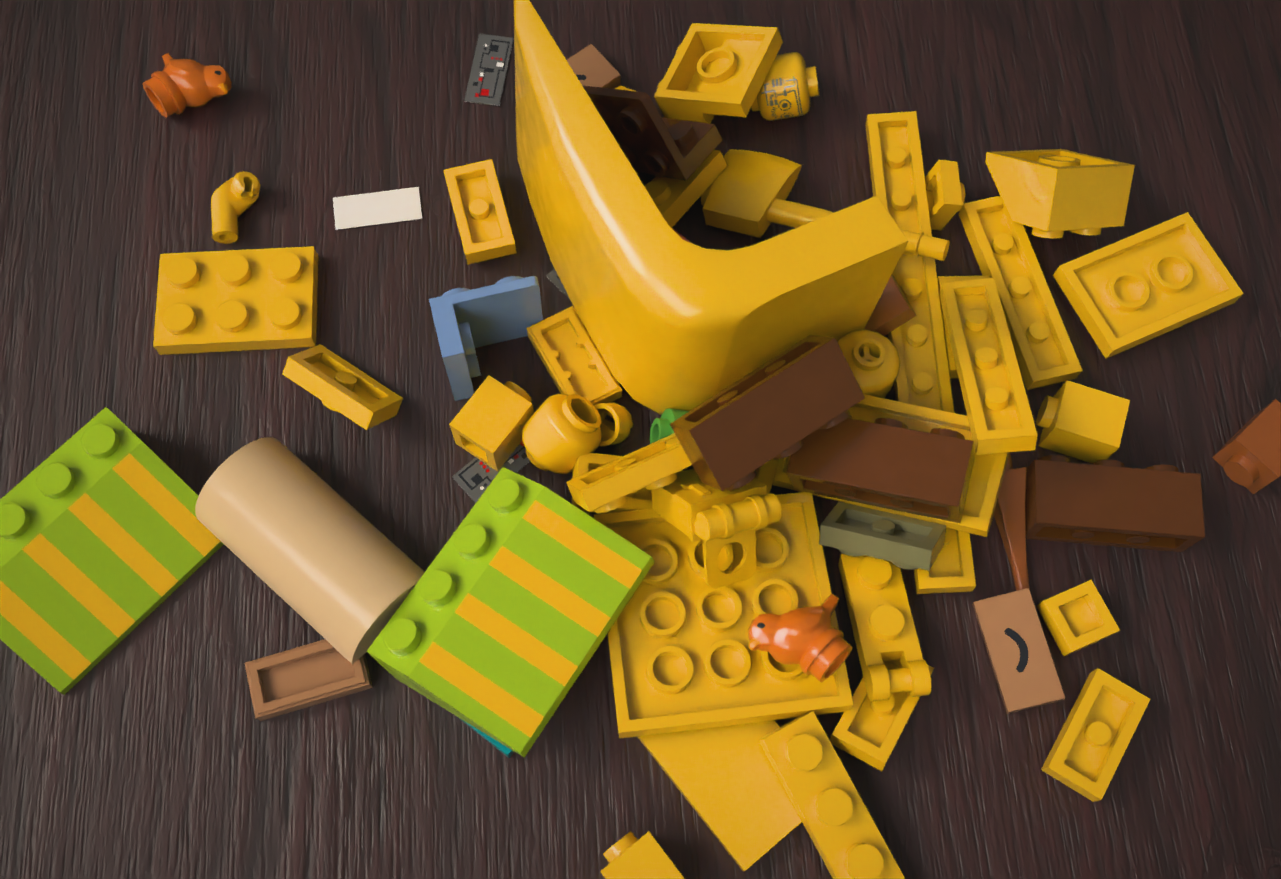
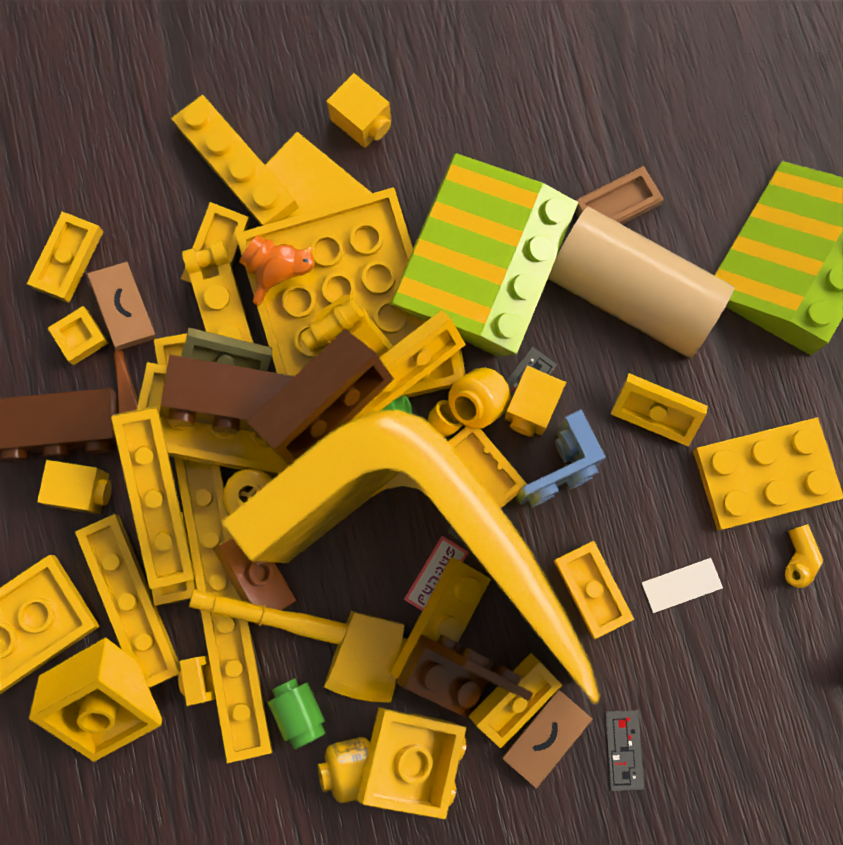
camera: 175 degrees right, 10 degrees up
none -> bright green brick [267,678,326,749]

